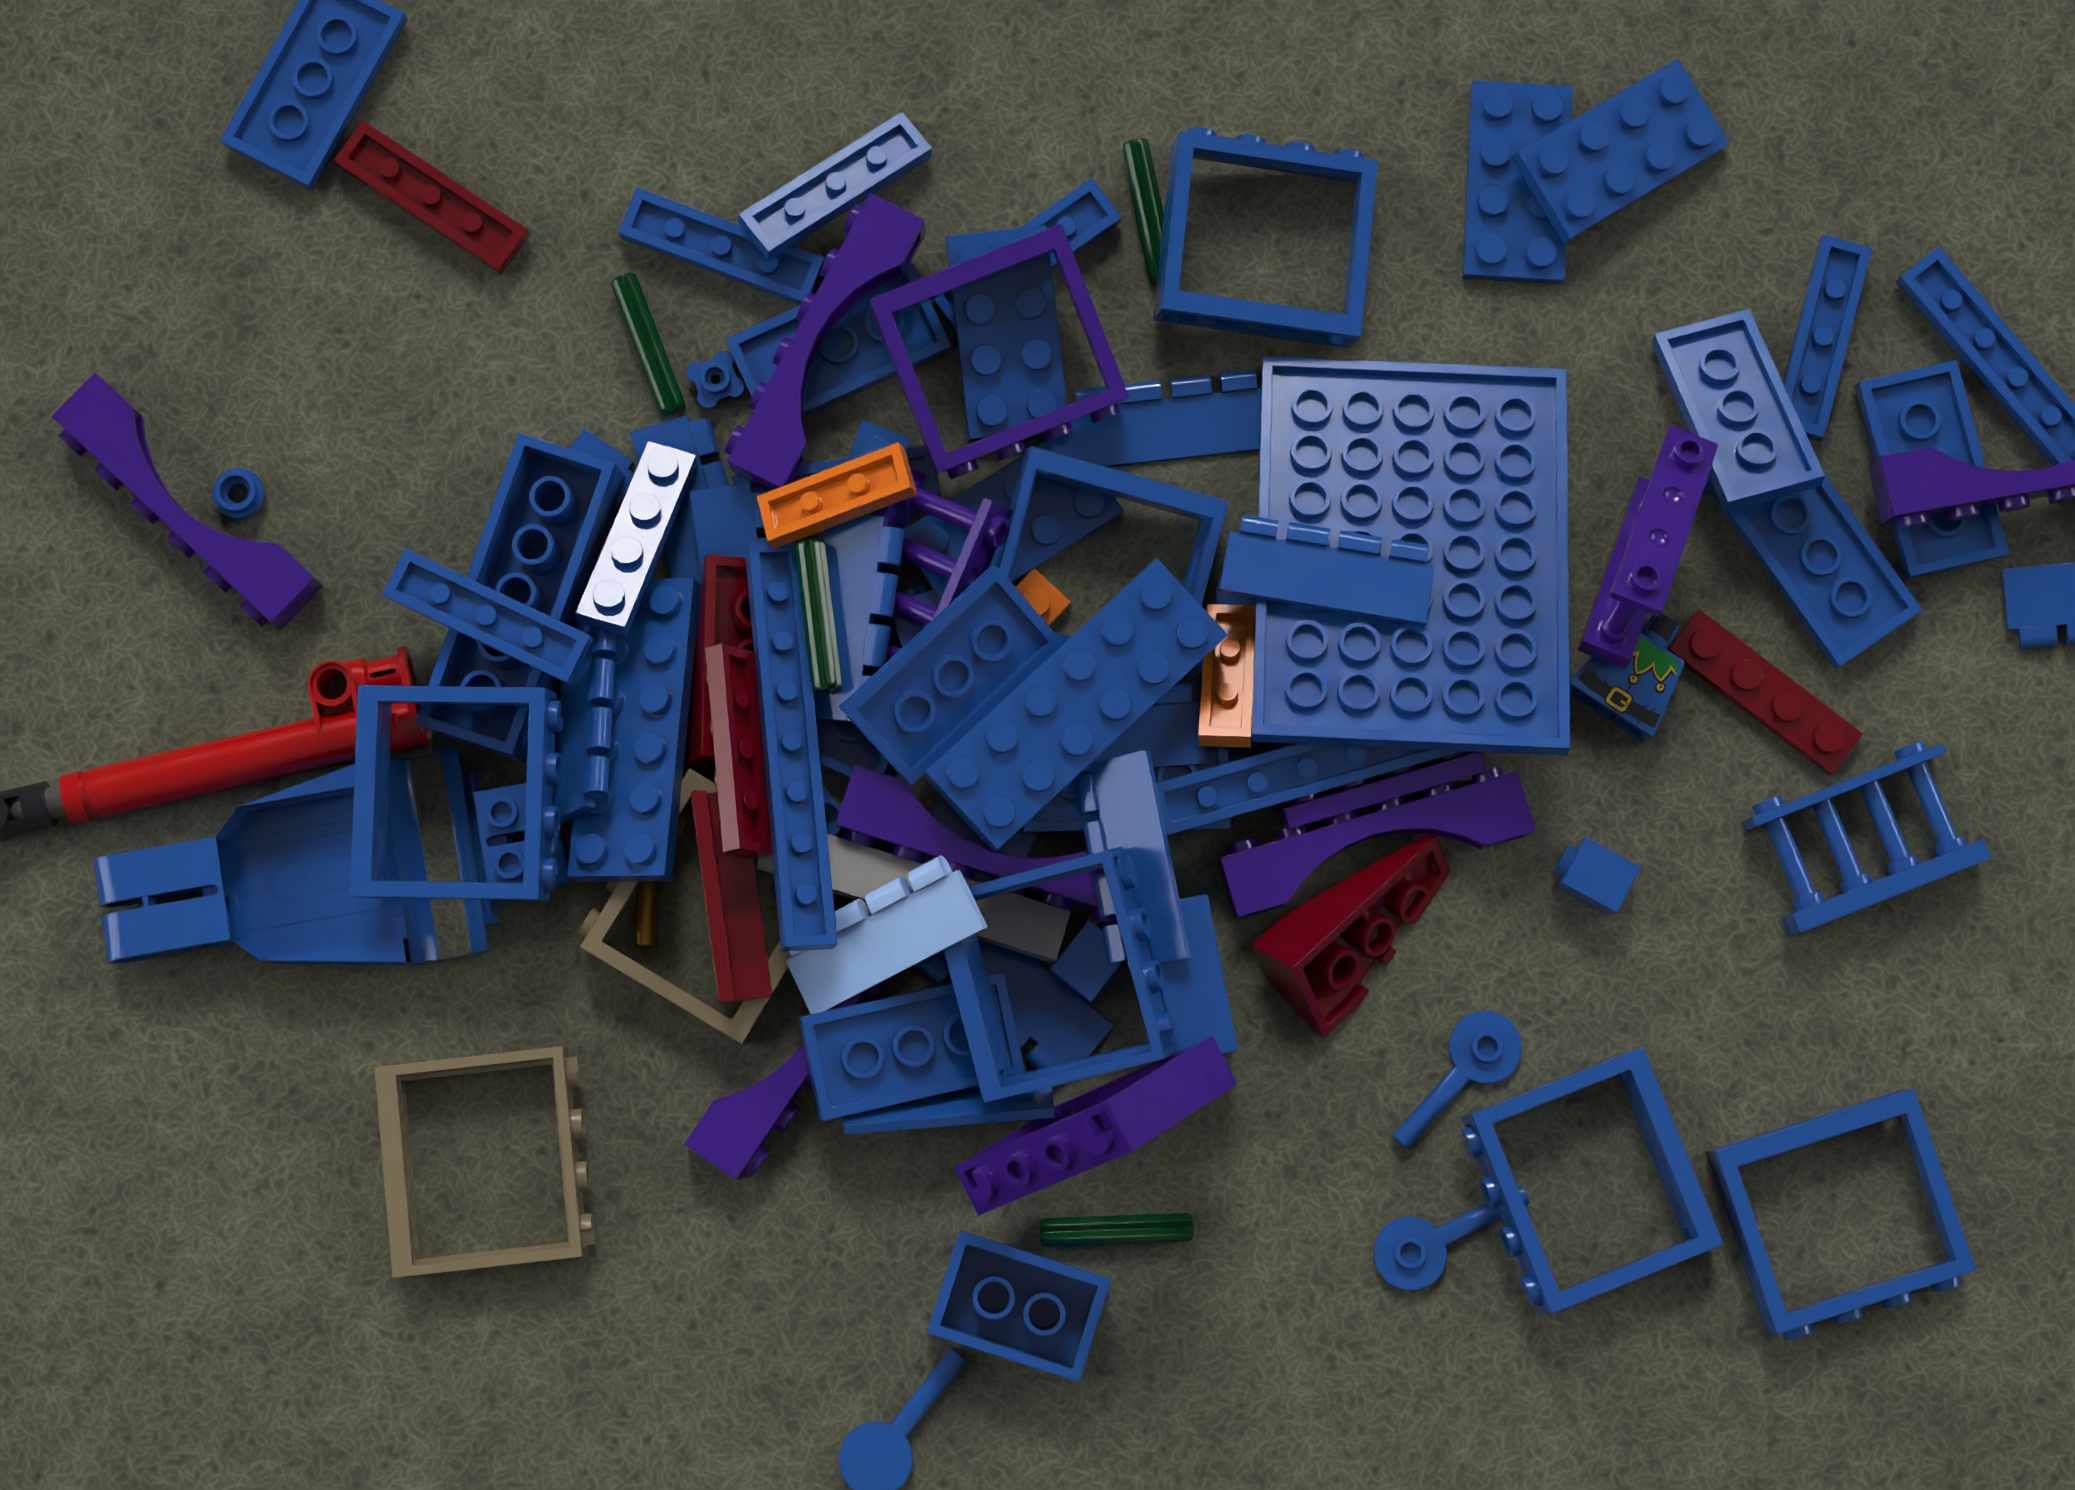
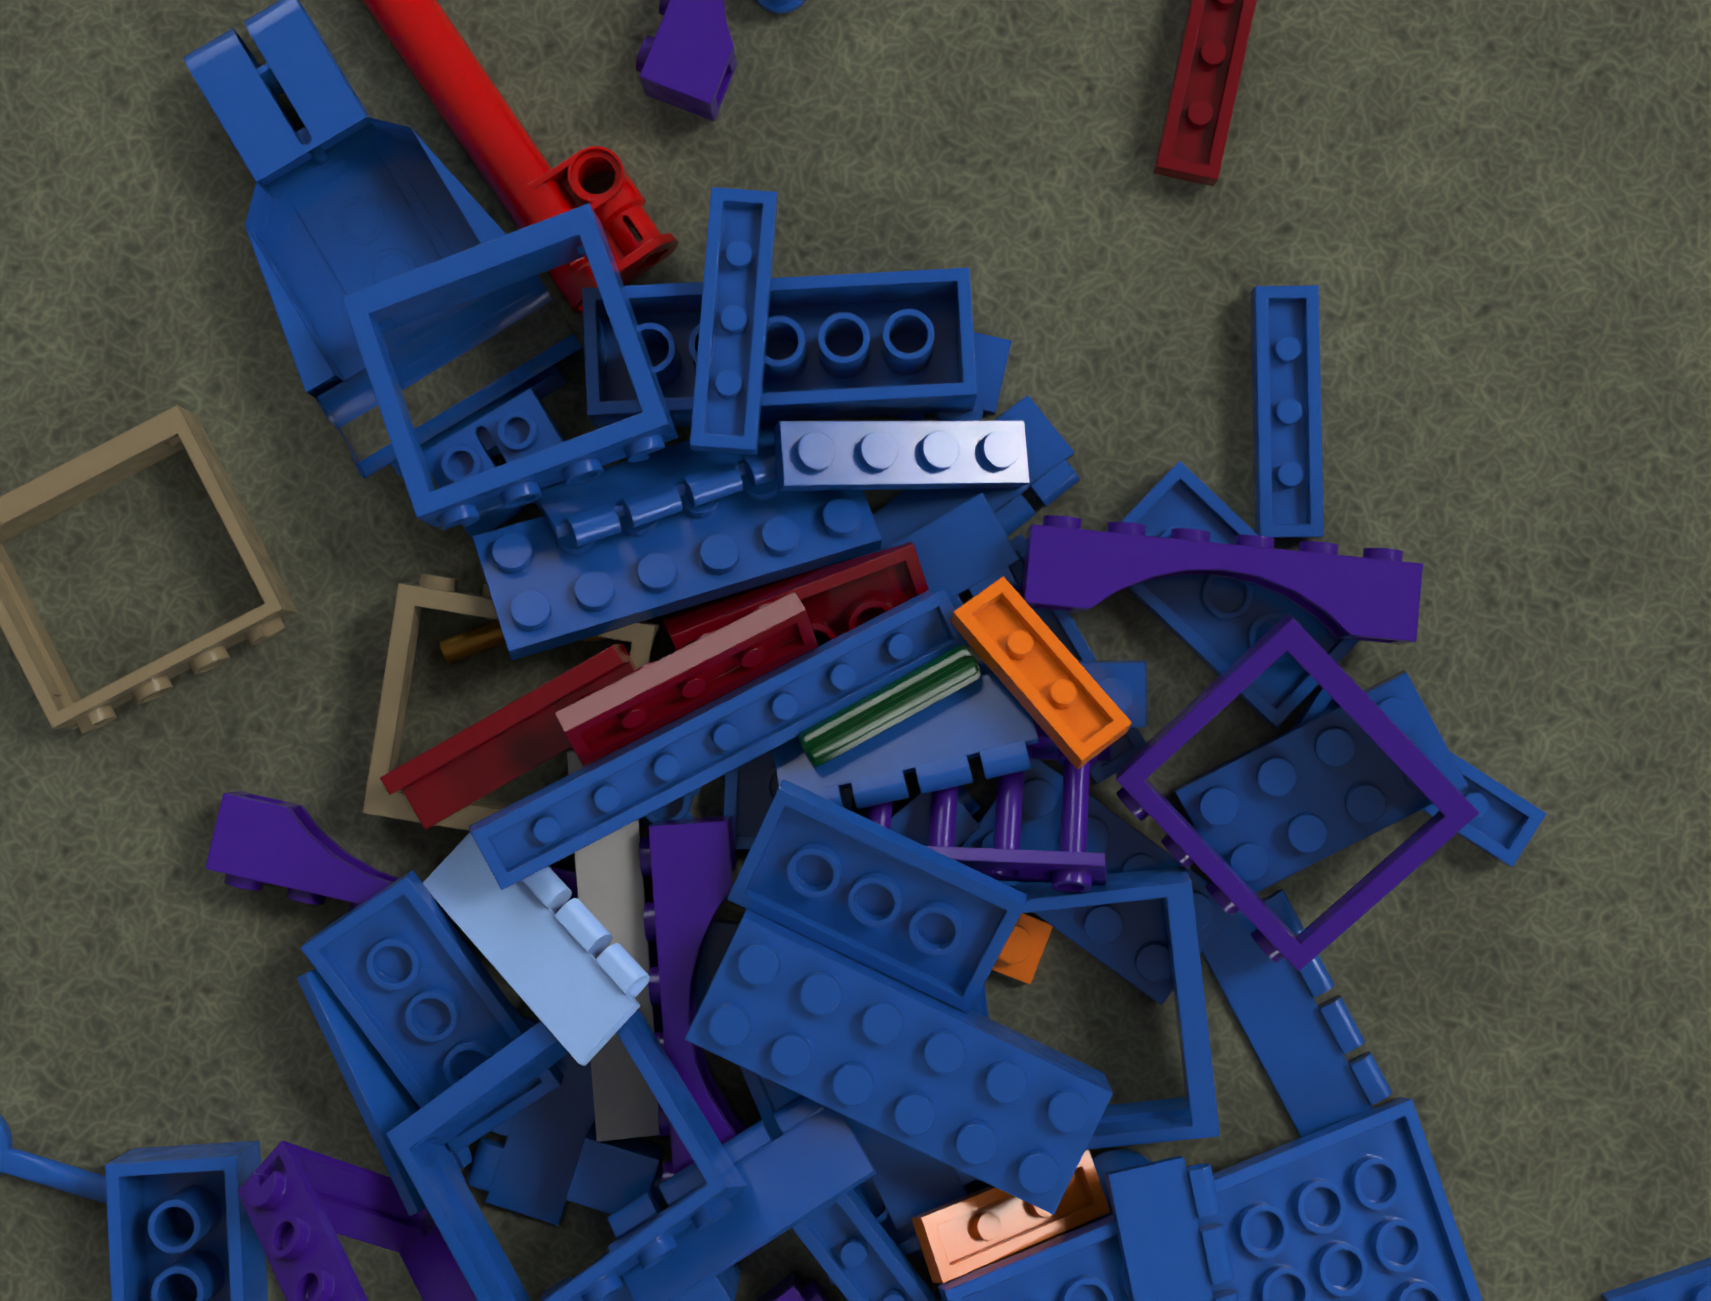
camera: 70 degrees right, 5 degrees up
dark green axle [611,273,686,416] -> none
blue plate [687,351,745,409] -> none
plate [738,112,932,261] -> none
dark green axle [1122,138,1164,285] -> none
blue window [1153,127,1378,348] -> none

